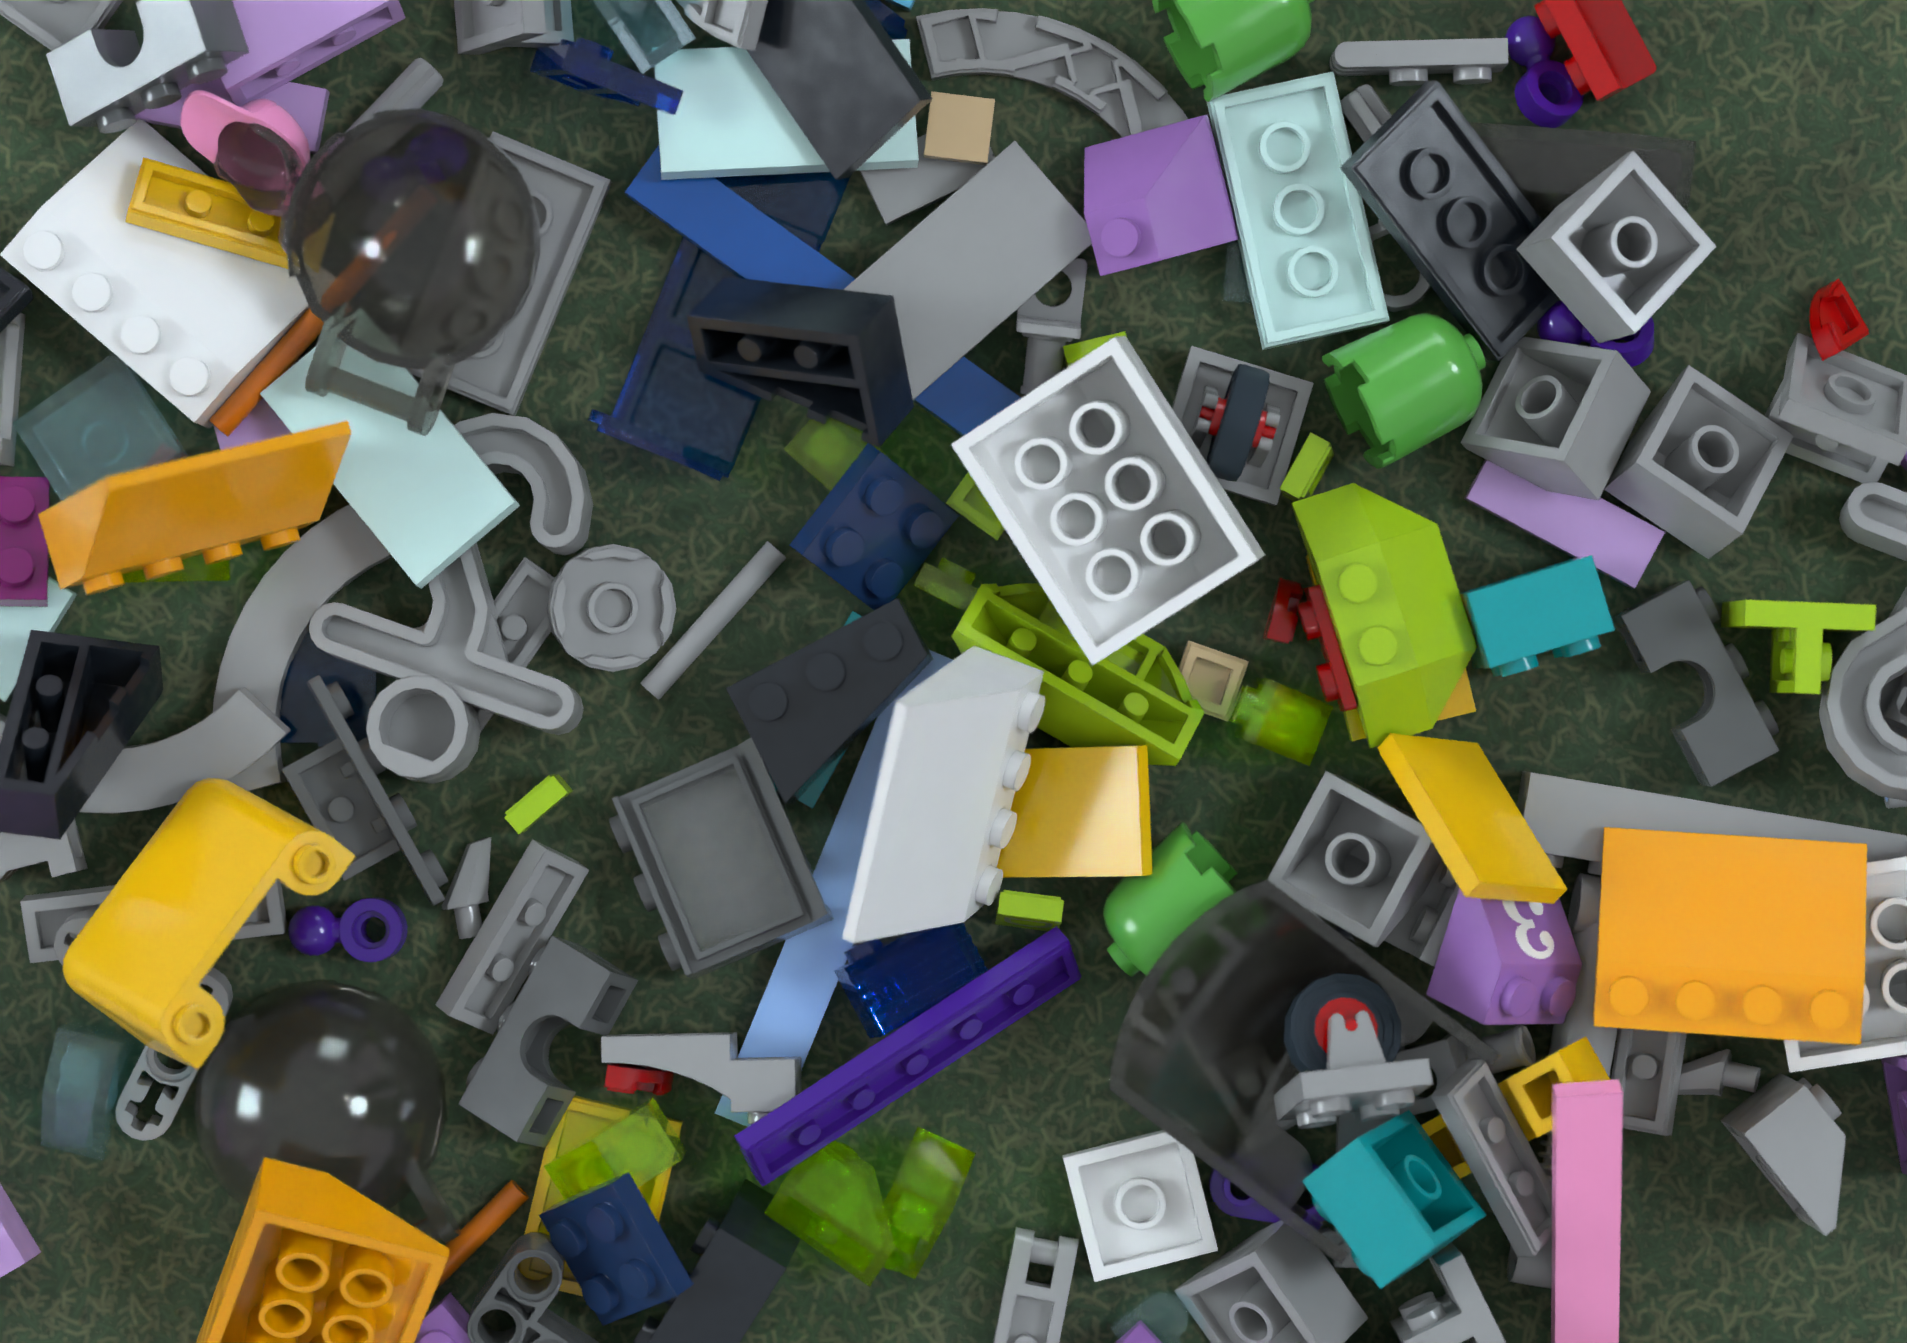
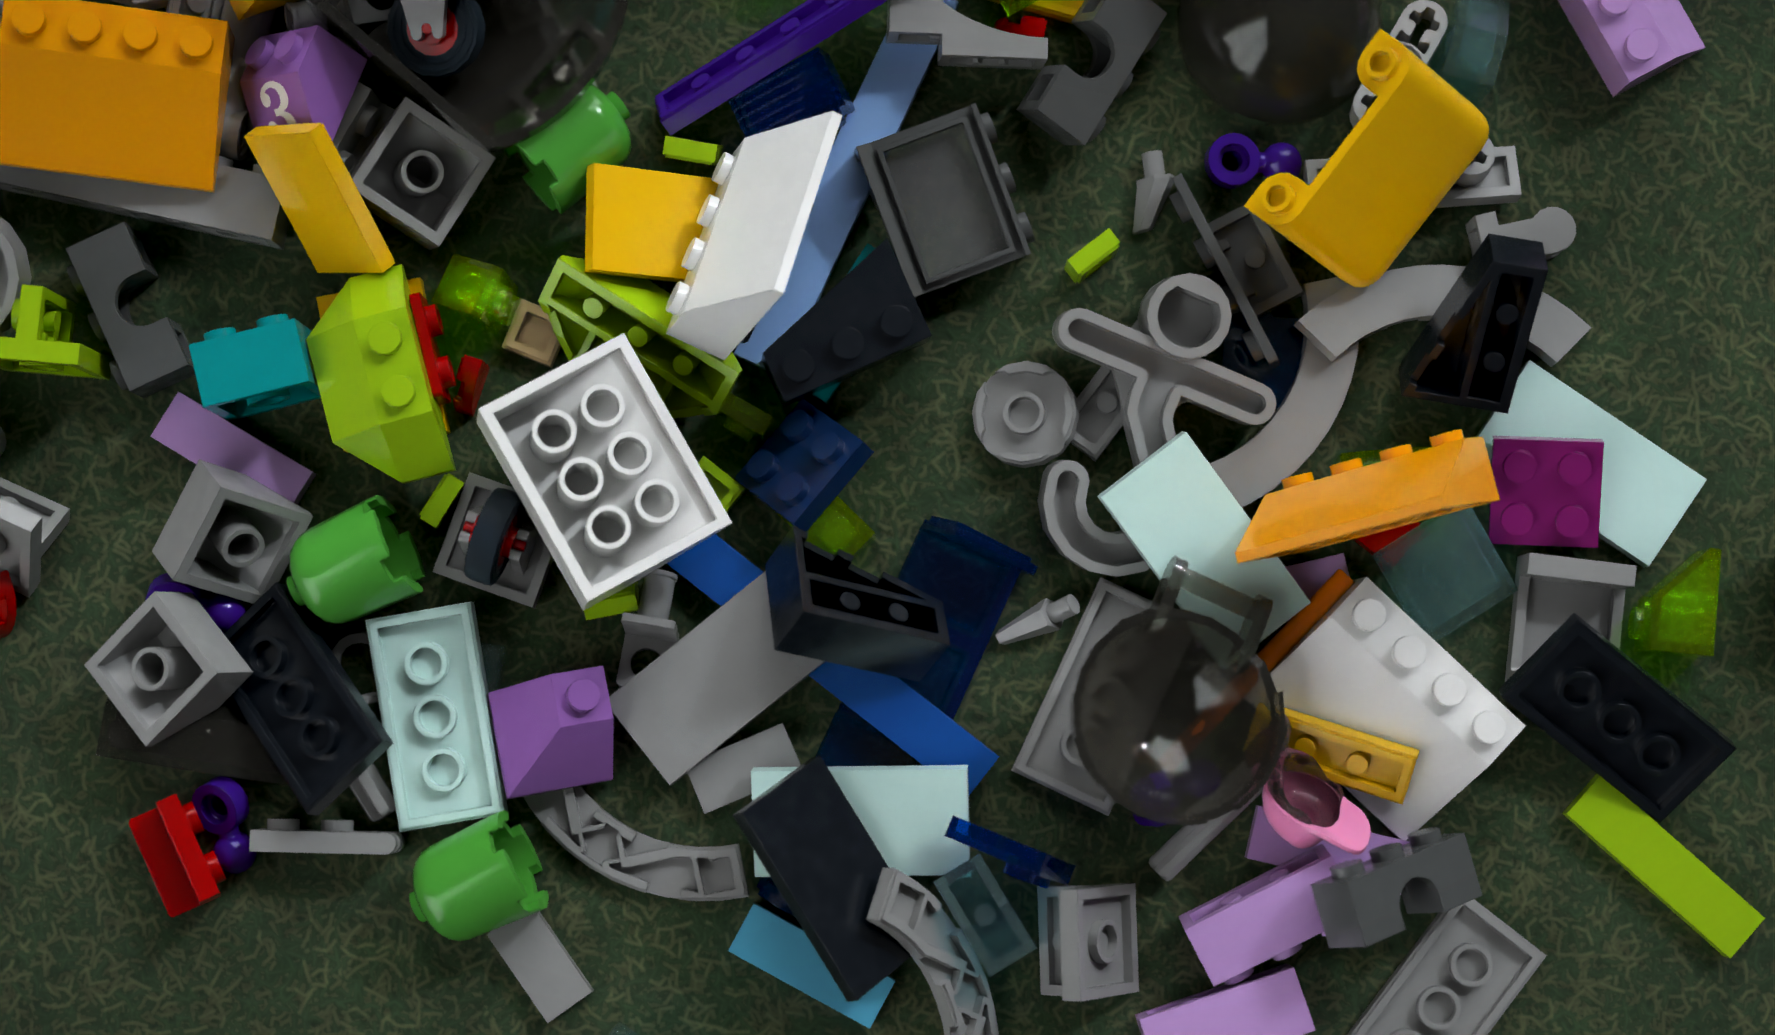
camera: 175 degrees left, 5 degrees down
light grey plate [436,839,589,1035] -> none
light grey bar [641,541,786,700] -> none
tan tile [924,91,995,165] -> none
light grey slope [1604,365,1794,559] -> none
none -> light grey bar [995,594,1080,645]

